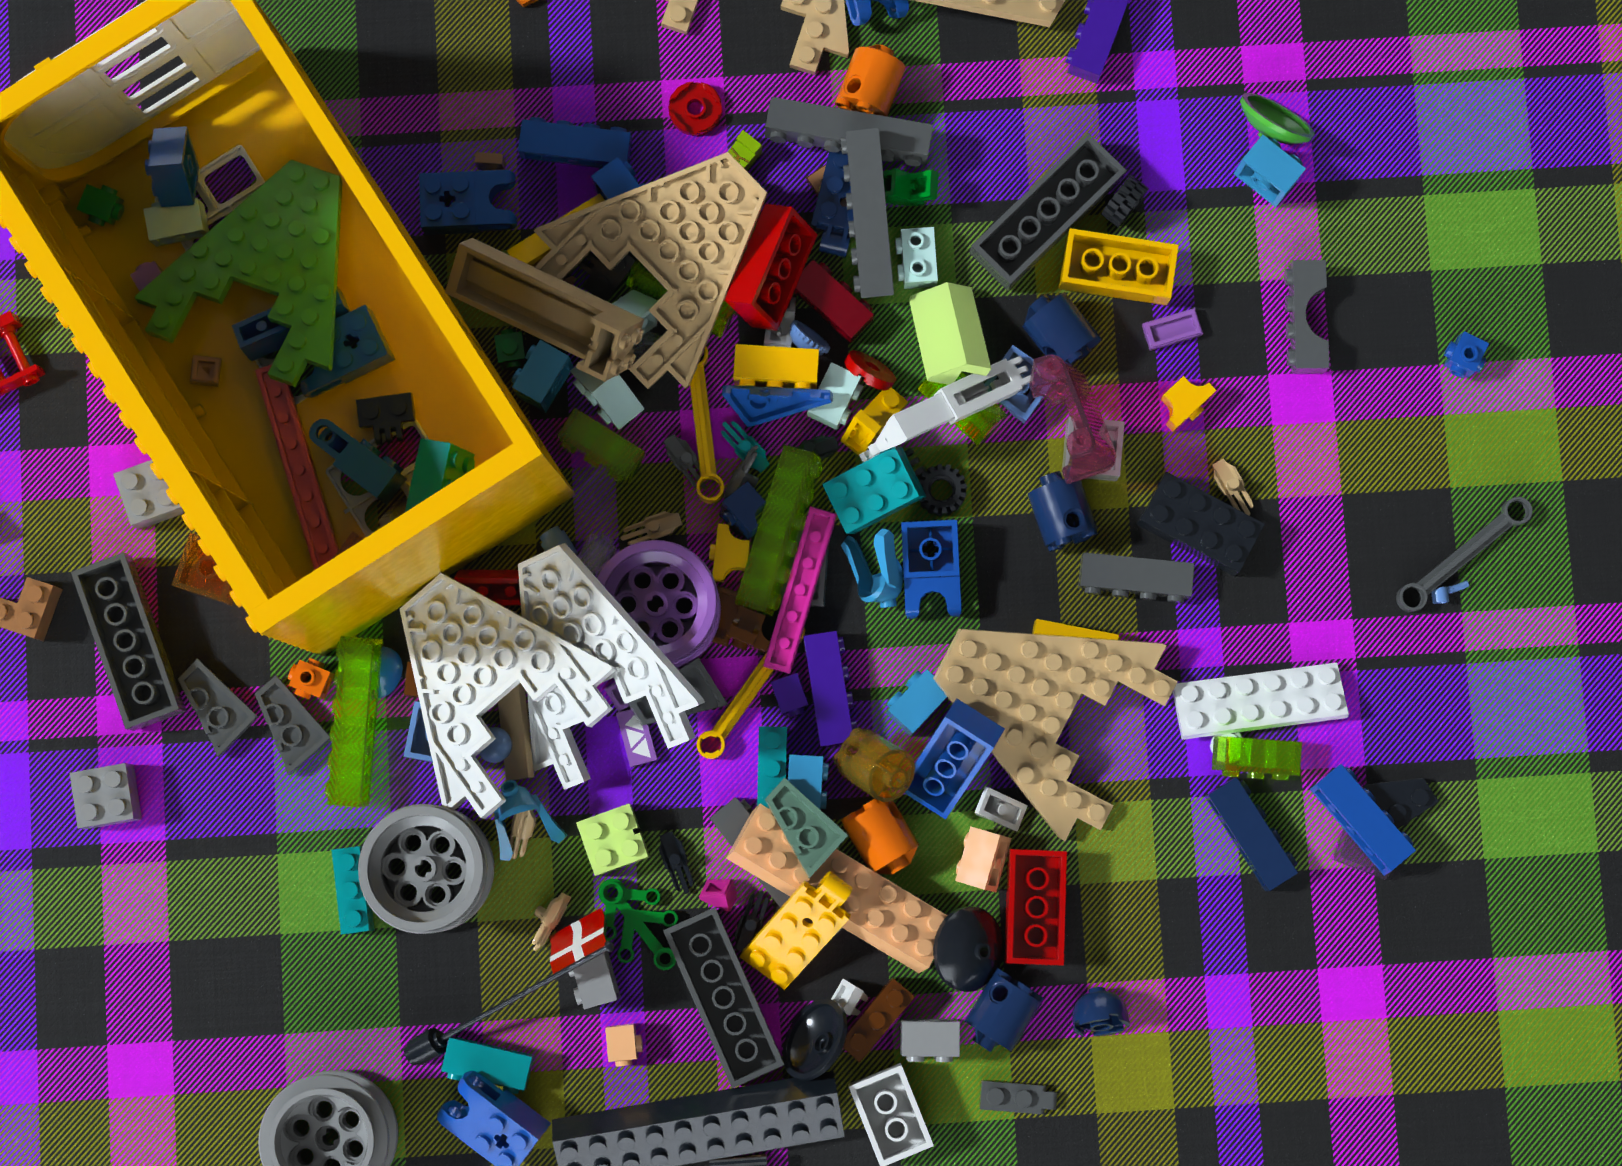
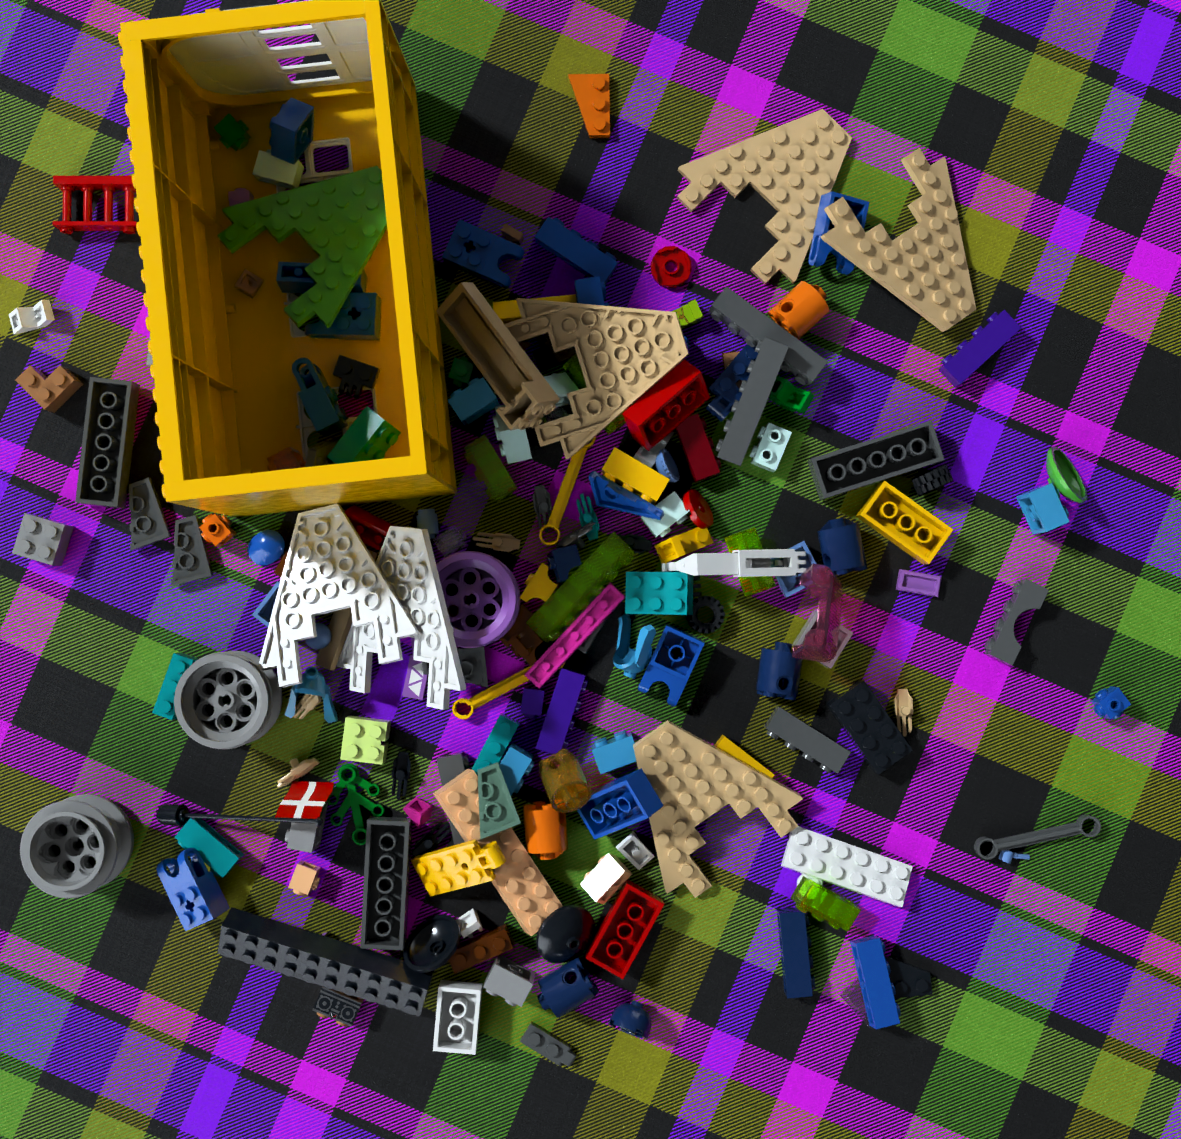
camera: 25 degrees right, 5 degrees up
coral tile [255,364,340,570] -> none
clear neon green brick [325,636,383,808] -> none
yellowish green slope [909,282,991,385] -> none
yellow brick [1160,376,1216,432] -> none

